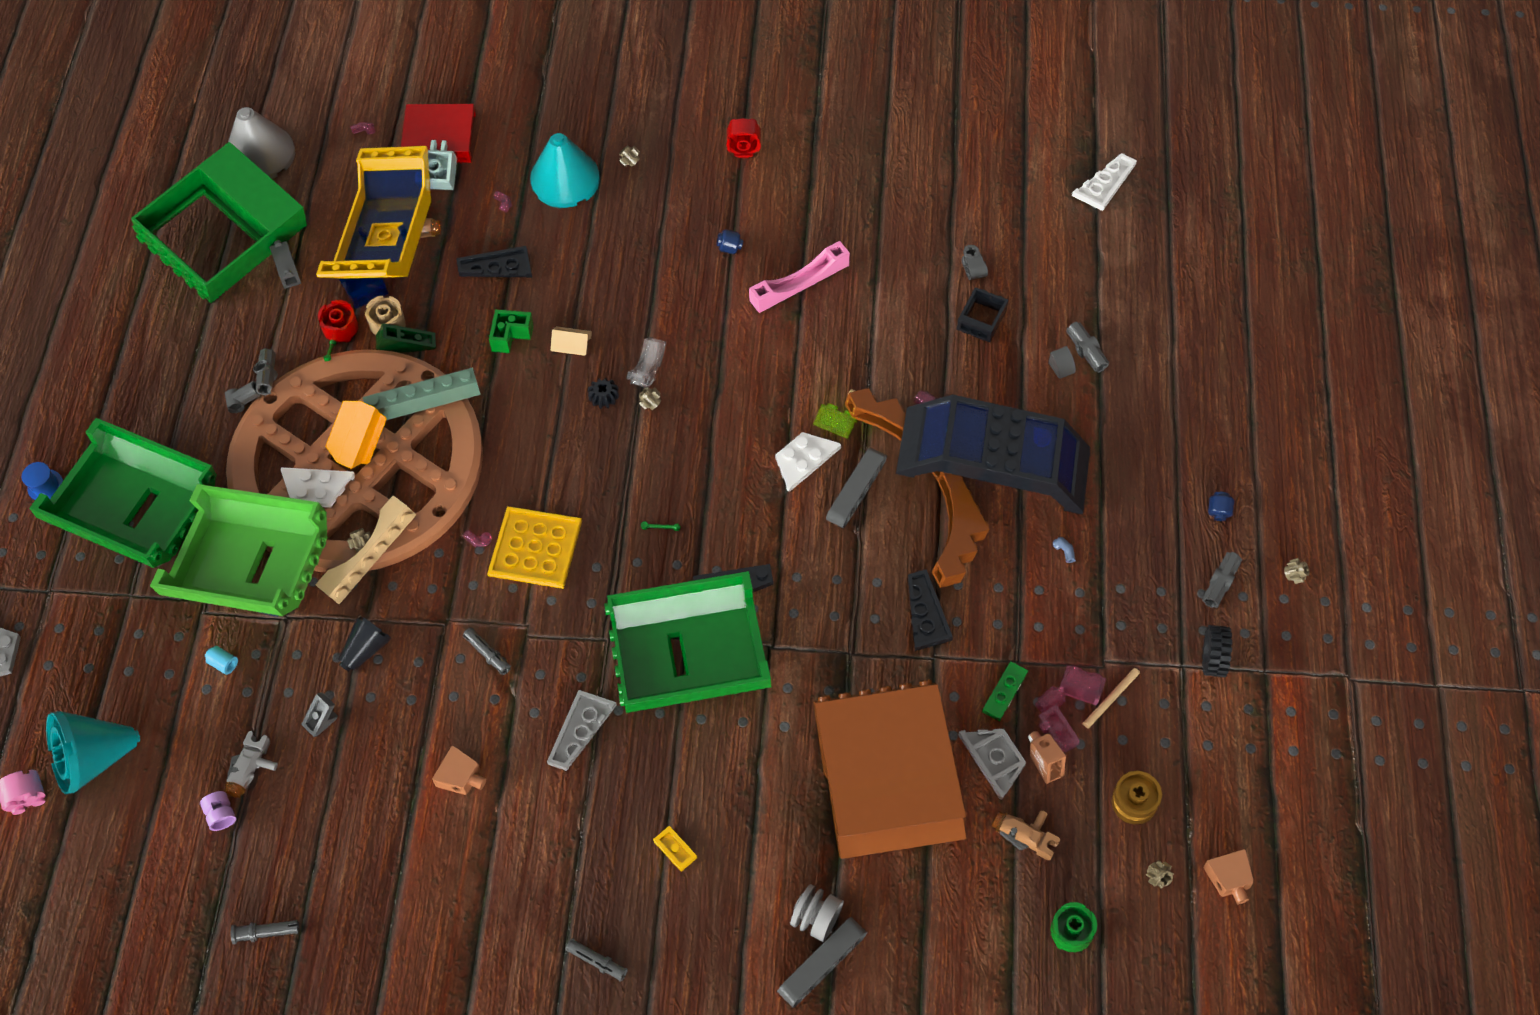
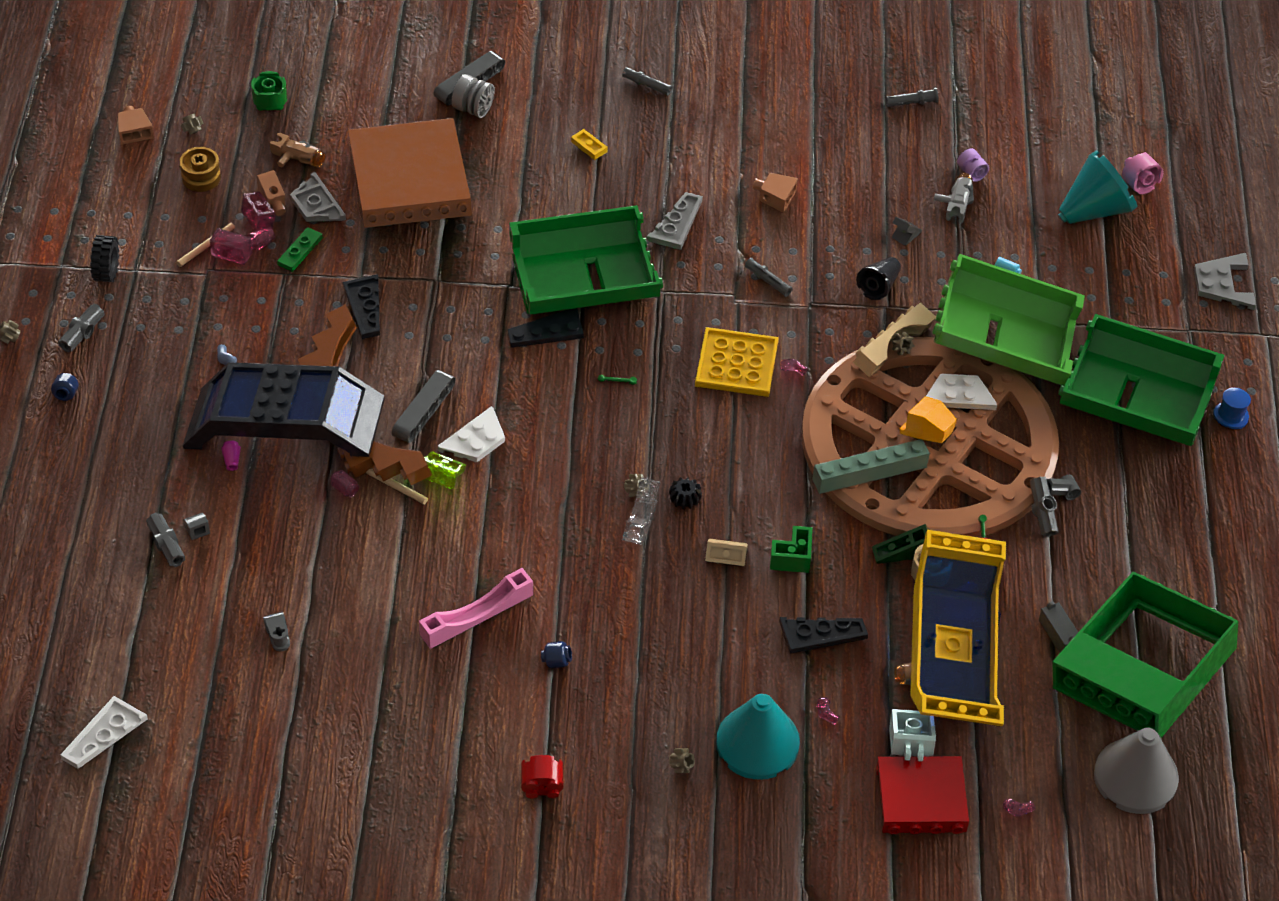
camera: 175 degrees right, 10 degrees down
black window [957,287,1008,343] -> none

